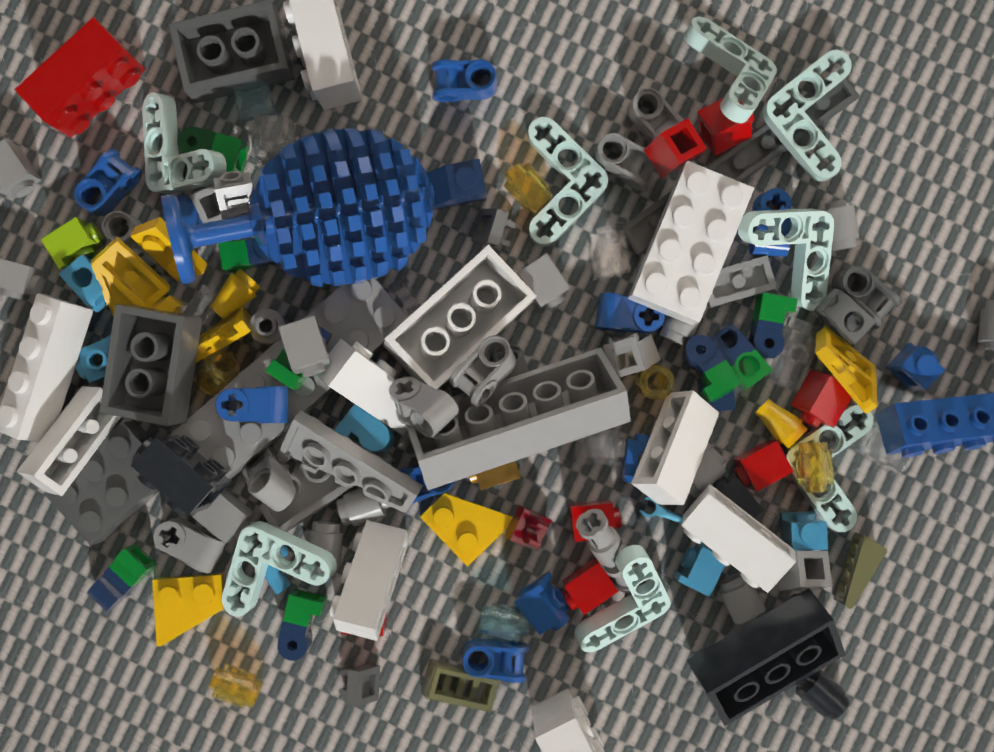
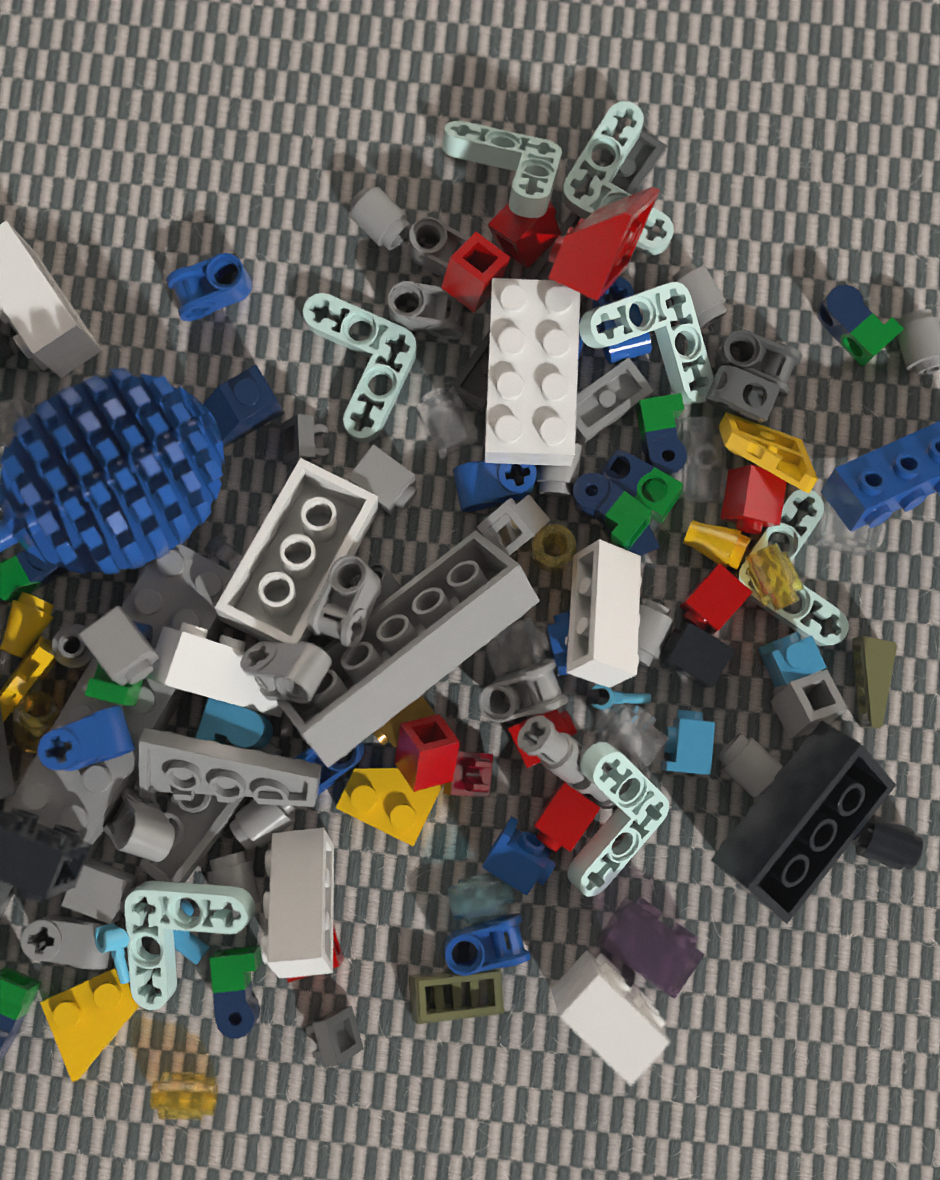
camera: 20 degrees left, 5 degrees down
clear yellow brick [504,162,554,214] -> none
white brick [681,484,796,593] -> none
blue brick [885,342,945,391] -> none
none -> medium azure hand [94,924,130,984]
none -> light grey brick [350,187,412,250]
none -> red brick [395,714,460,792]
none -> light grey piece [478,659,569,723]
none -> red slope [548,187,660,301]
none -> clear brick [596,705,669,774]
none -> clear purple brick [597,896,705,999]
none -> leg [818,285,904,367]

